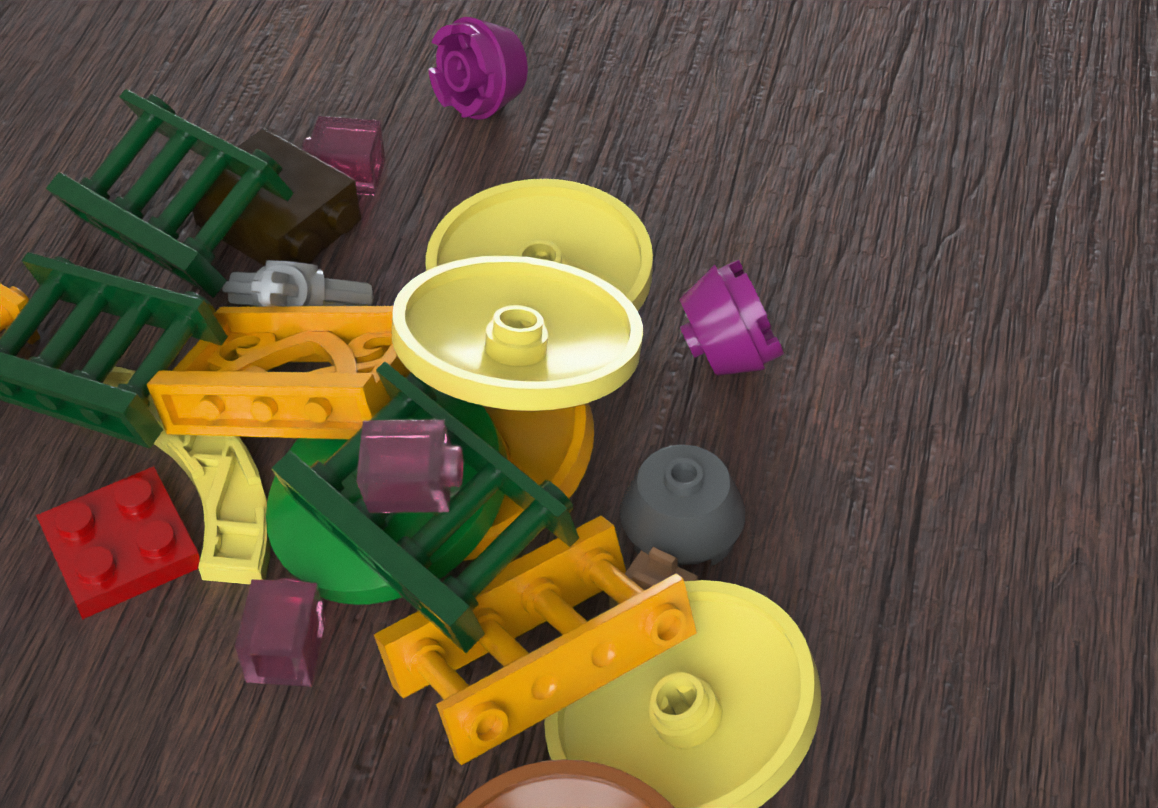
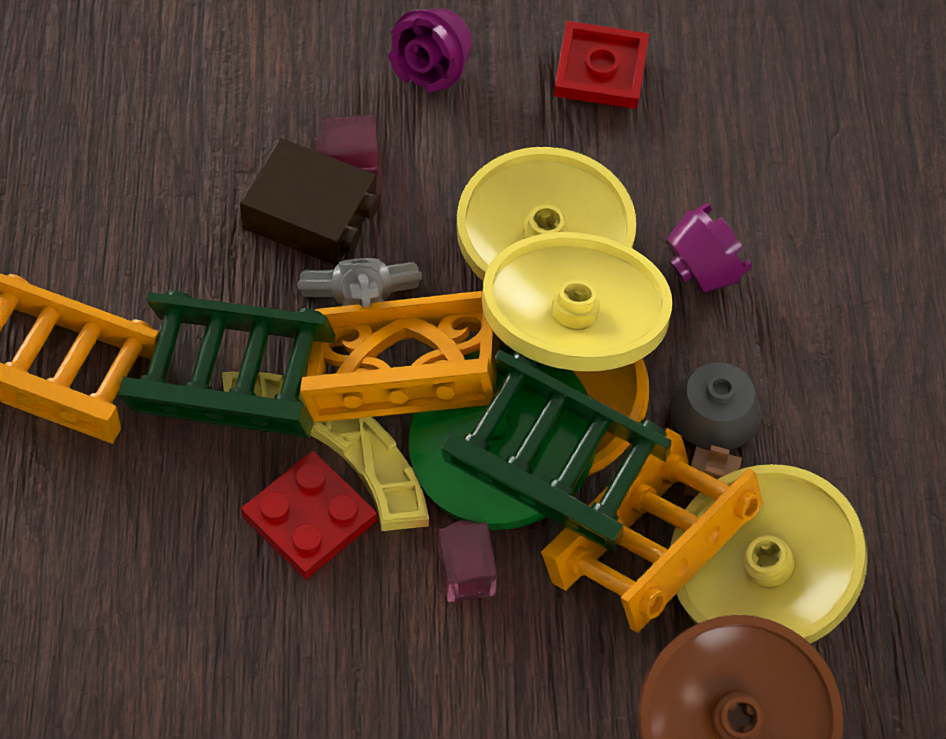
camera: 20 degrees left, 10 degrees up
dark green fence [46,89,294,298] -> none
clear pink brick [356,420,463,513] -> none
none -> red plate [553,21,649,109]

